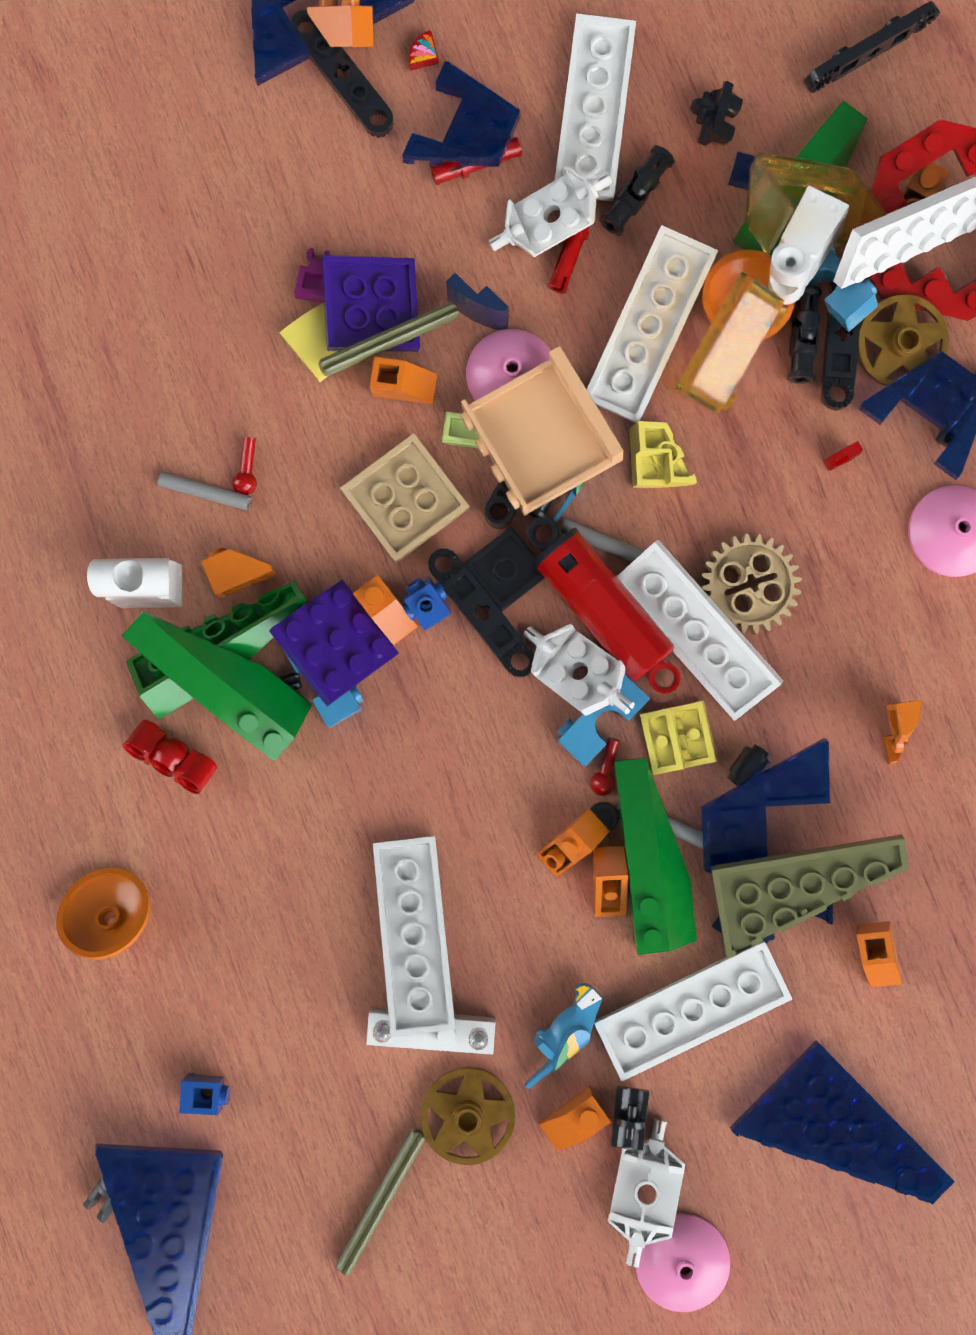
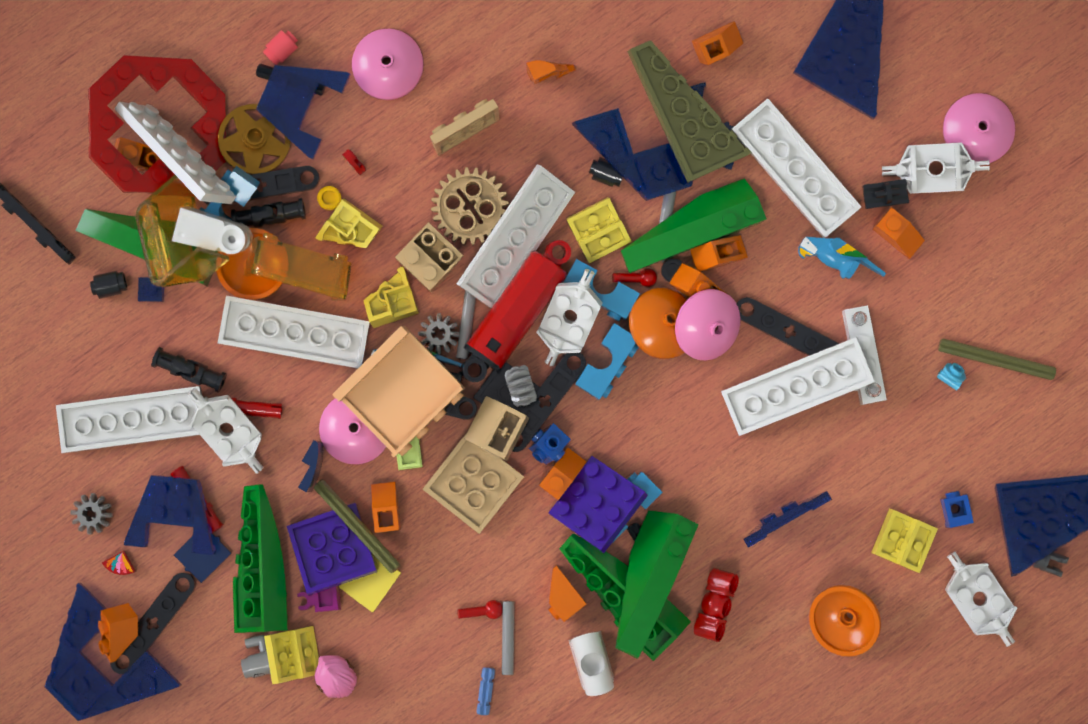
camera: 105 degrees left, 0 degrees up
pearl gold wheel [420,1067,515,1165] -> none
black hips [690,81,743,146] -> none
none -> light grey gear [70,493,113,535]
none -> black brick [90,271,128,299]
none -> dark blue piece [174,525,232,583]
none -> green wedge [233,484,288,633]
none -> light grey piece [241,635,271,678]
none -> light yellow slope [264,626,319,684]
none -> bright pink hair [314,655,357,698]
none -> light yellow slope [315,199,383,248]
none -> yellow tile [317,186,342,211]
none -> tan slope [395,222,463,293]
none -> light grey gear [418,313,460,355]
none -> tan plate [430,99,500,156]
none -> tan slope [464,396,529,461]
none -> medium blue axle [476,667,495,716]
none -> light grey gear [505,365,537,407]
none -> dark azure arch [575,323,639,400]
none -> orange dish [629,288,687,359]
none -> bright pink dish [675,289,741,360]
none -> black piece [737,297,839,356]
none -> clear blue wing [743,491,832,548]
none -> light yellow slope [871,508,938,573]
none -> medium azure plate [937,363,966,391]
none -> white plate [945,551,1017,647]

